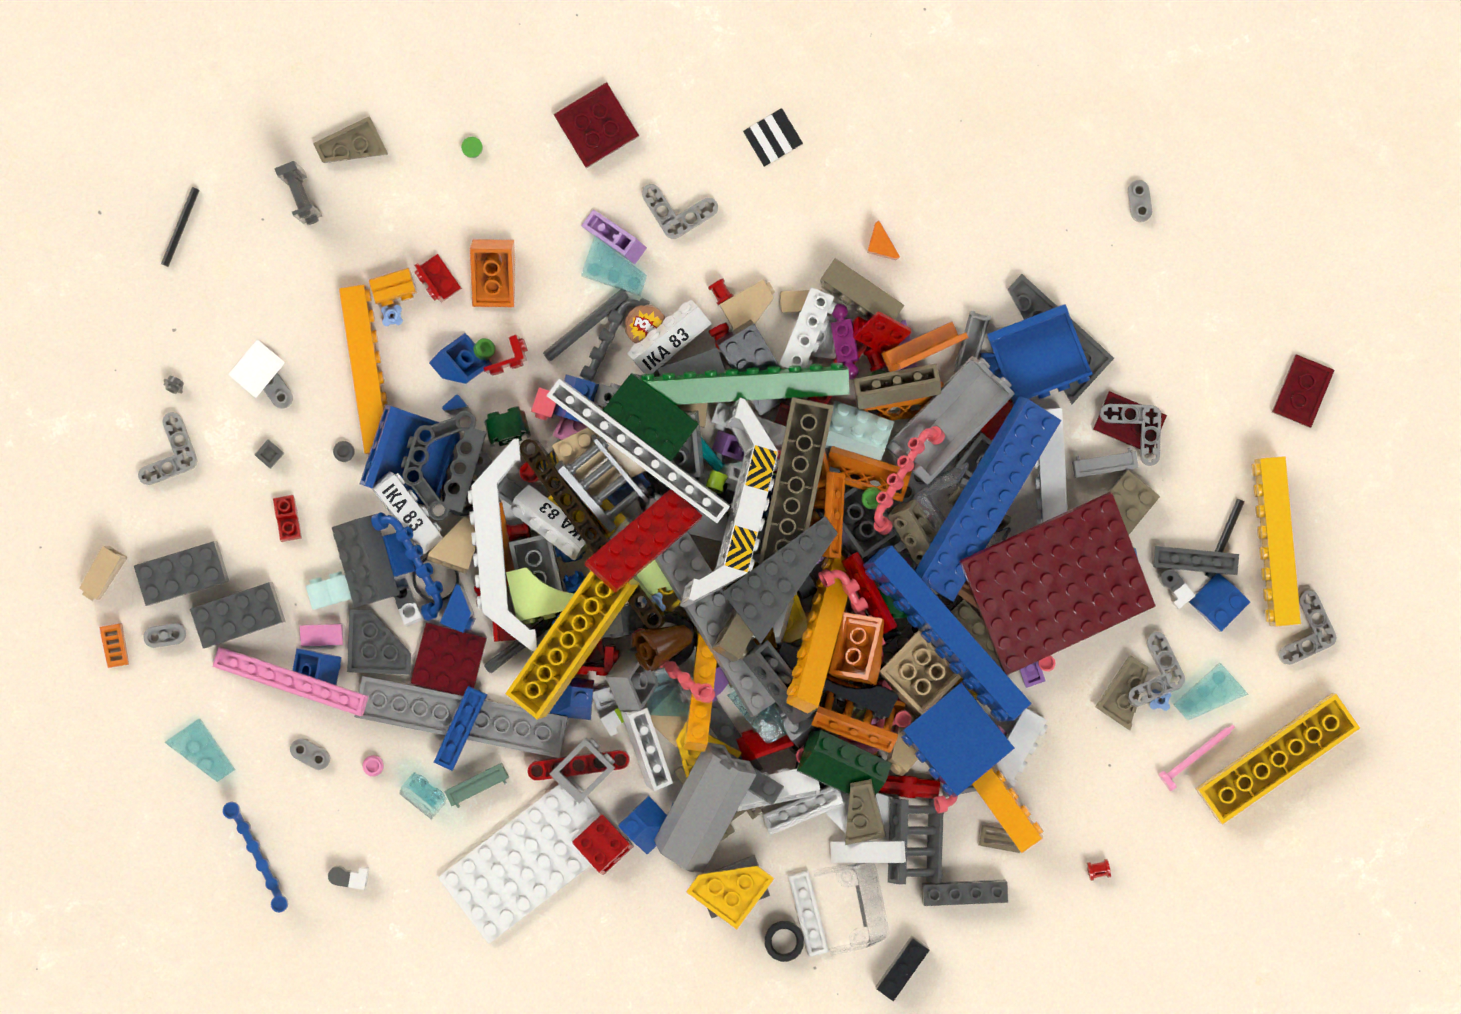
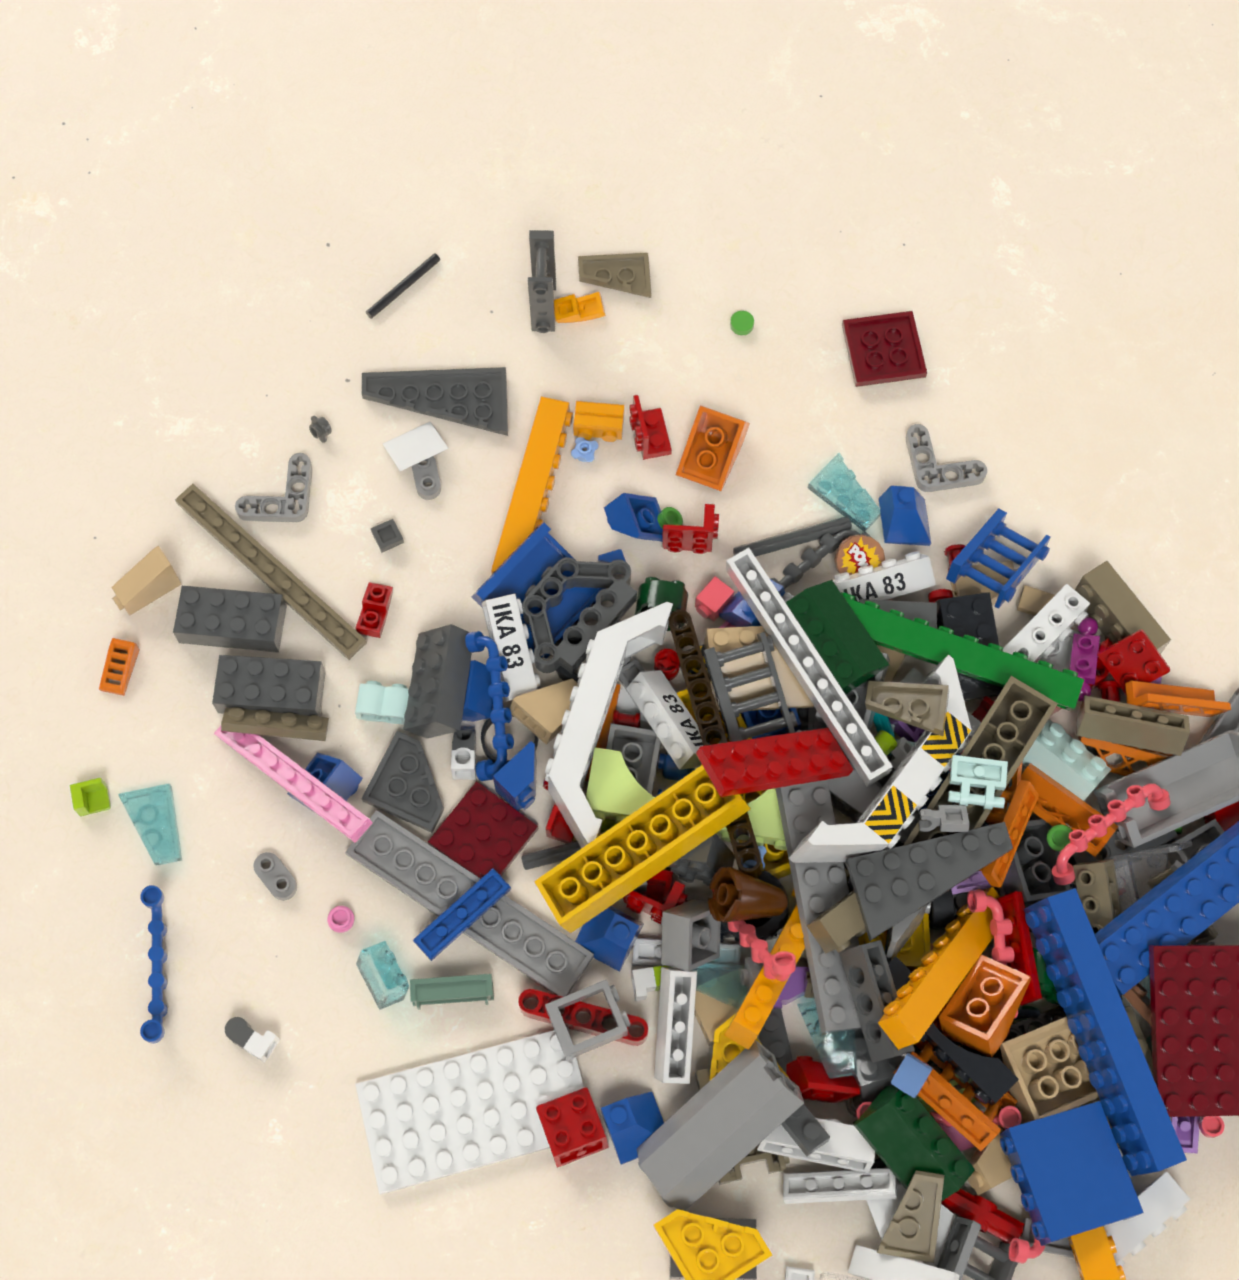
camera: 20 degrees right, 20 degrees down
light grey plate [143,623,186,648] -> none
bright pink slope [299,624,343,646] -> none
dark grey tile [333,441,355,462] -> none
medium lavender slope [581,209,647,264] -> none
black sticker [743,108,803,167] -> none
orange slope [867,221,900,261] -> none
none -> lime panel [70,778,111,817]
none -> dark tan plate [175,484,367,660]
none -> dark tan plate [221,707,329,741]
none -> dark grey wing [362,367,508,436]
none -> light orange slope [554,292,606,323]
none -> dark tan wing [865,681,949,736]
none -> blue slope [878,486,931,546]
none -> medium blue slope [891,1053,933,1098]
none -> light grey plate [919,805,969,832]
none -> blue fence [946,508,1051,609]
none -> light aqua plate [948,755,1008,810]

